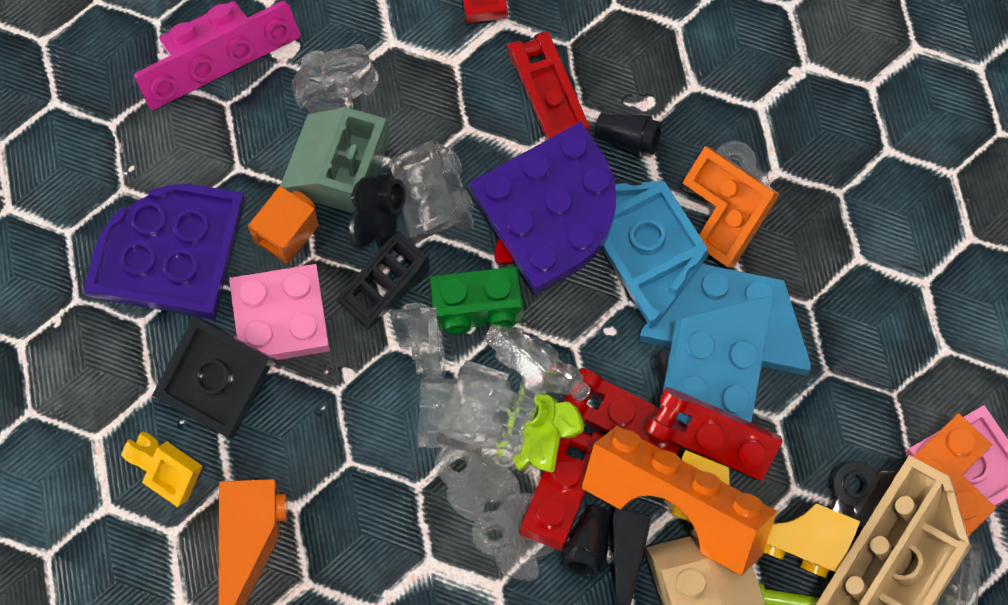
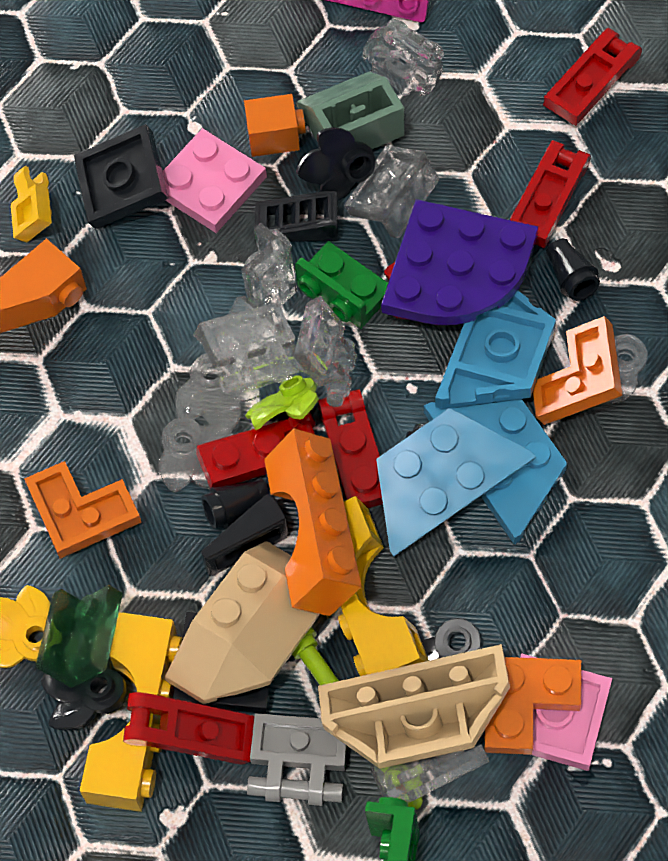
camera: 50 degrees right, 5 degrees down
dark purple plate [83,184,245,319] -> none
red plate [645,387,783,481] -> none

